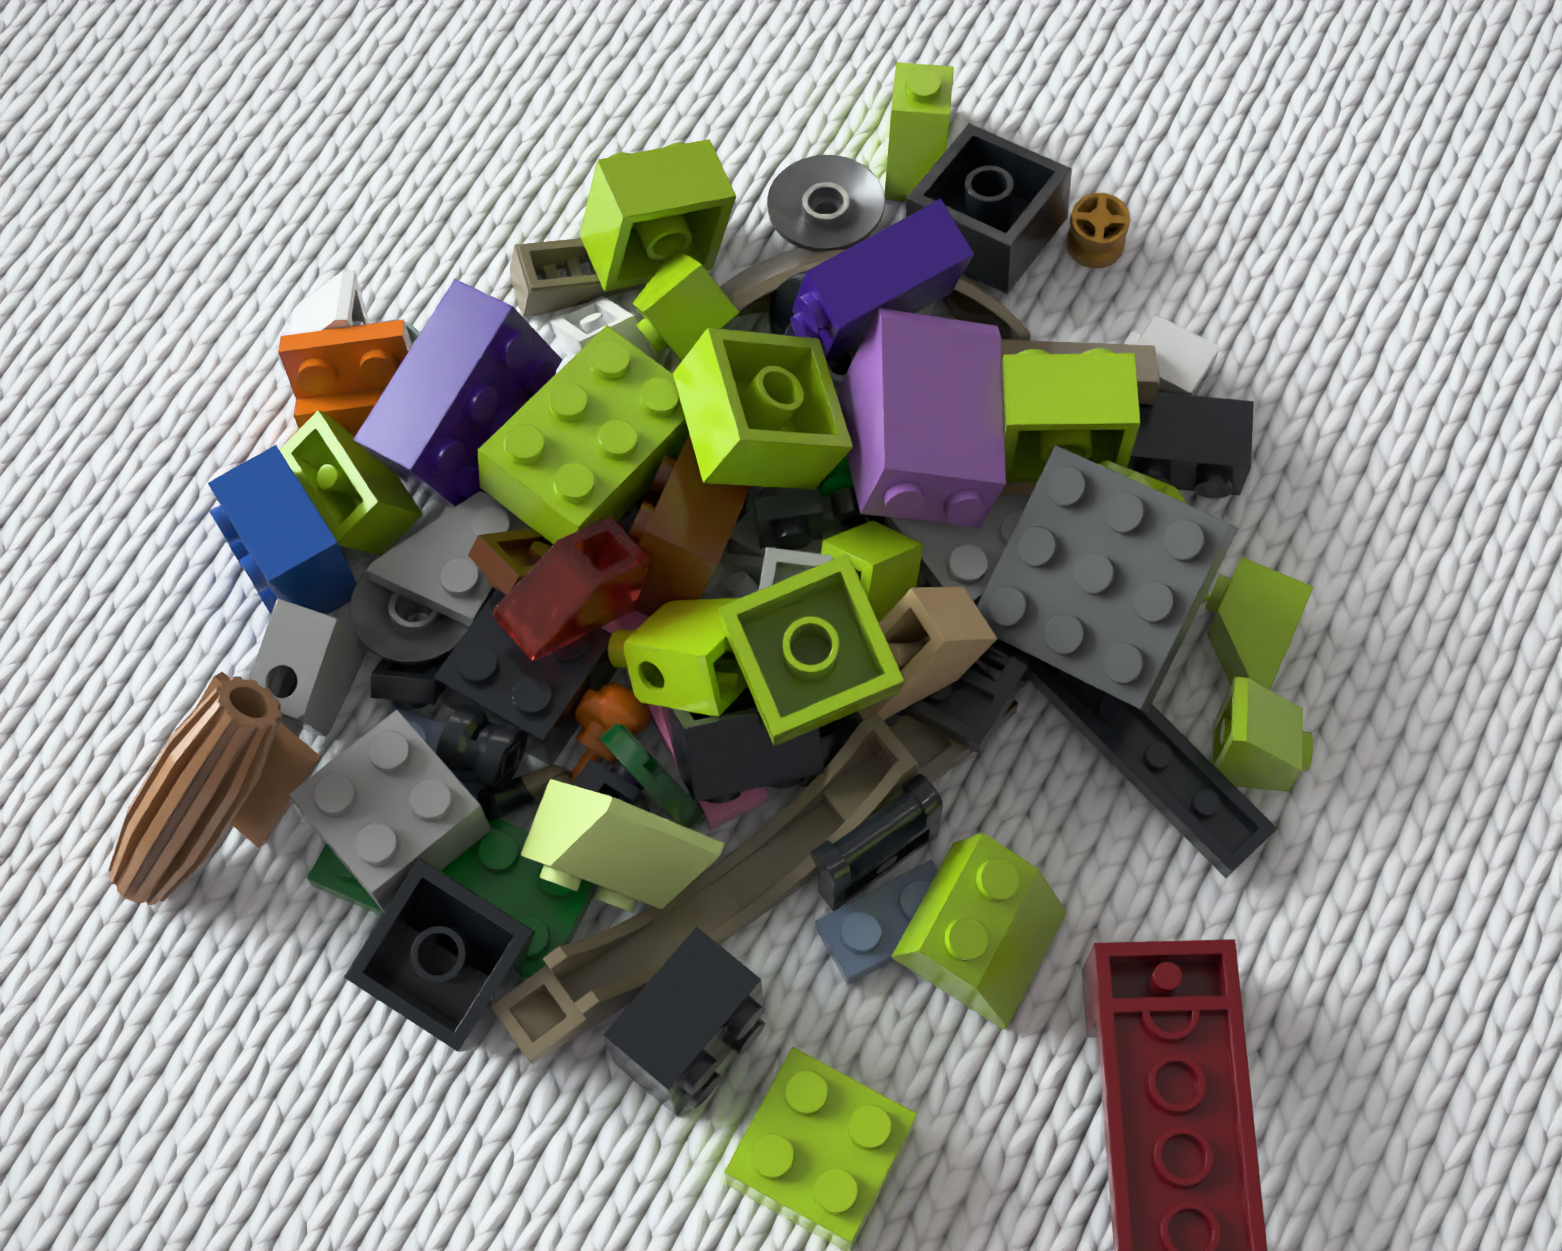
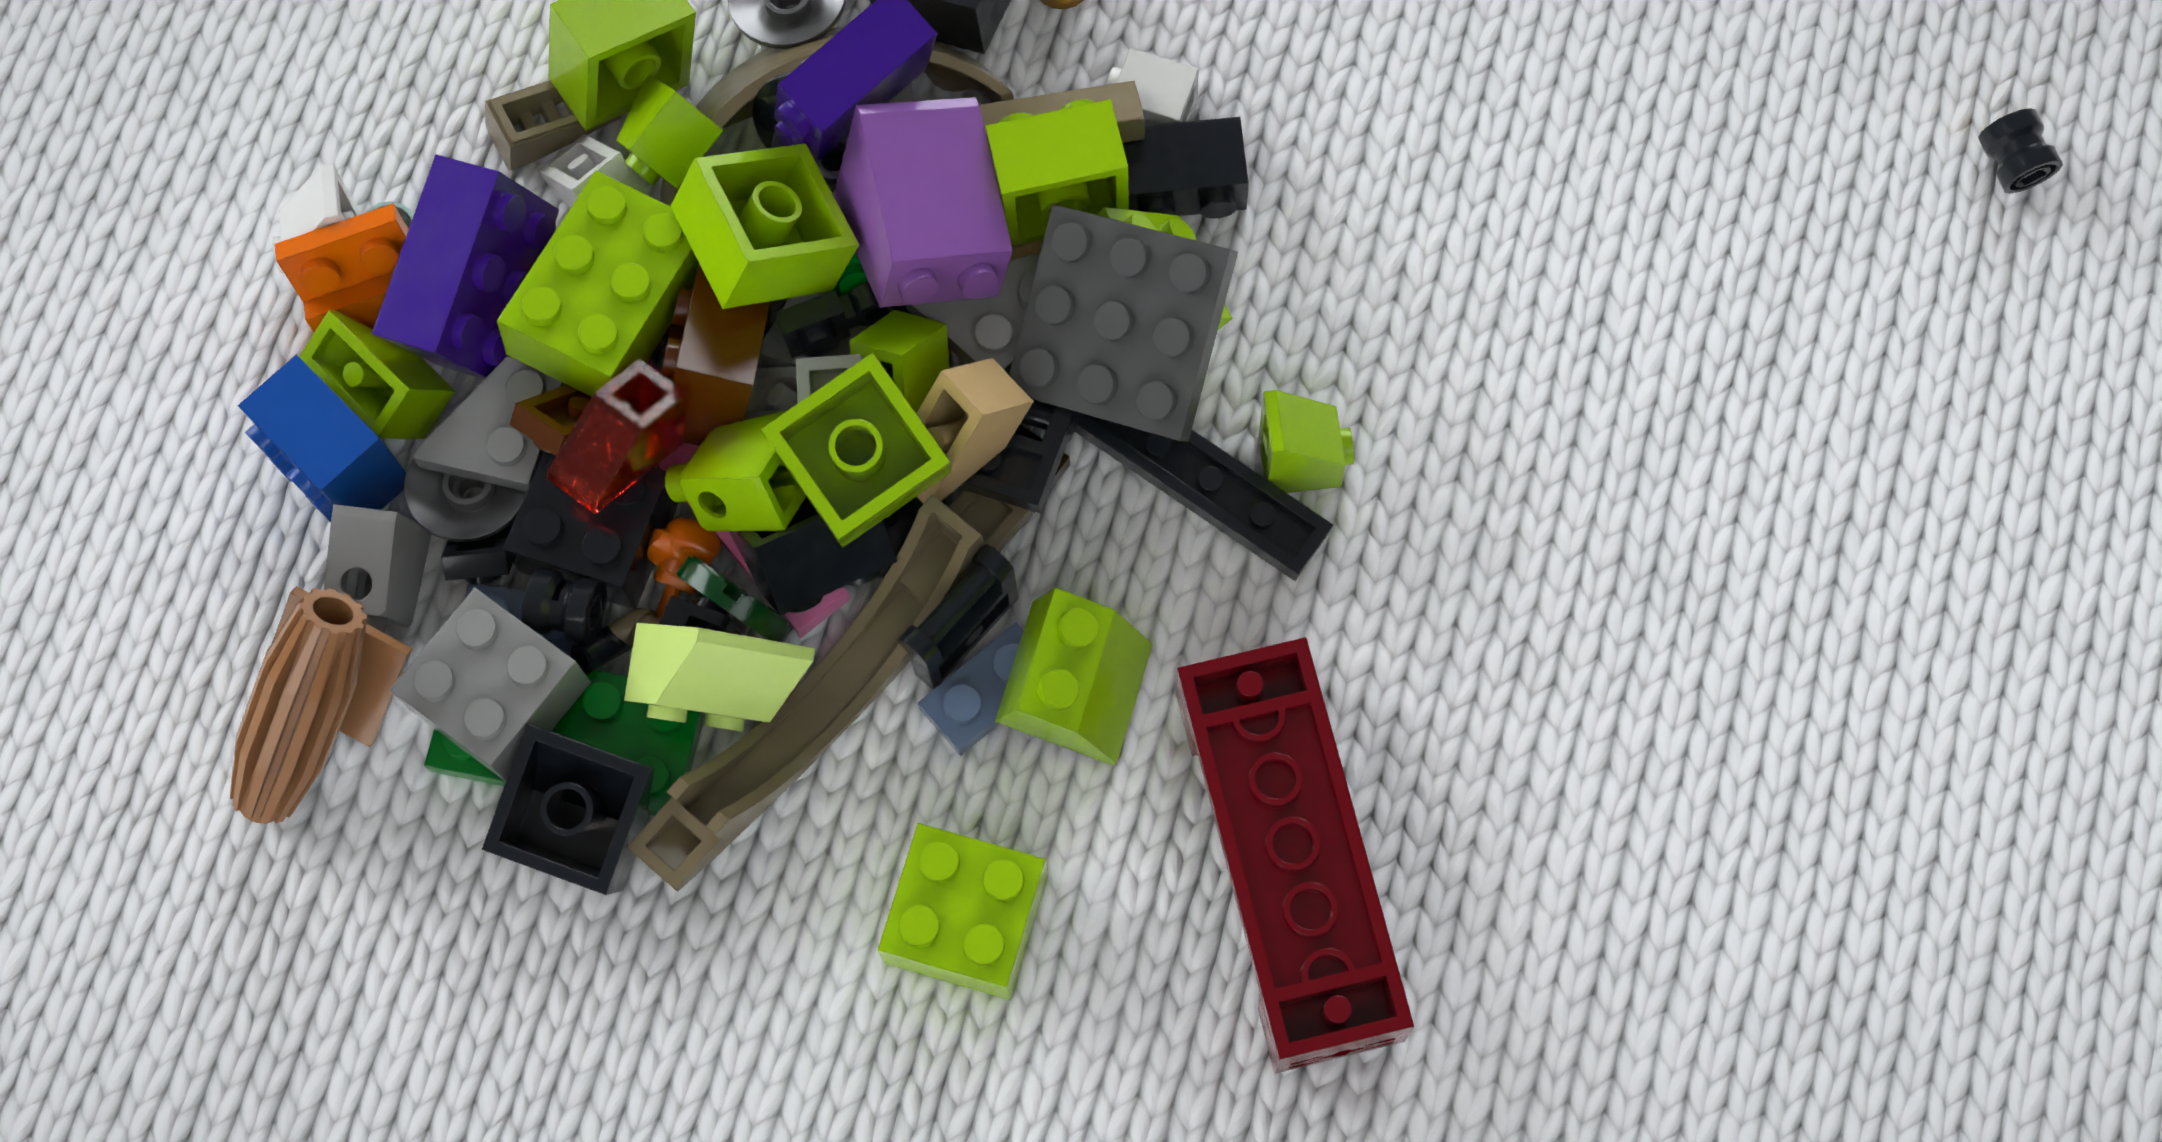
camera: 10 degrees left, 5 degrees up
black brick [603,926,766,1116] -> none
lime slope [1204,557,1314,690] -> none

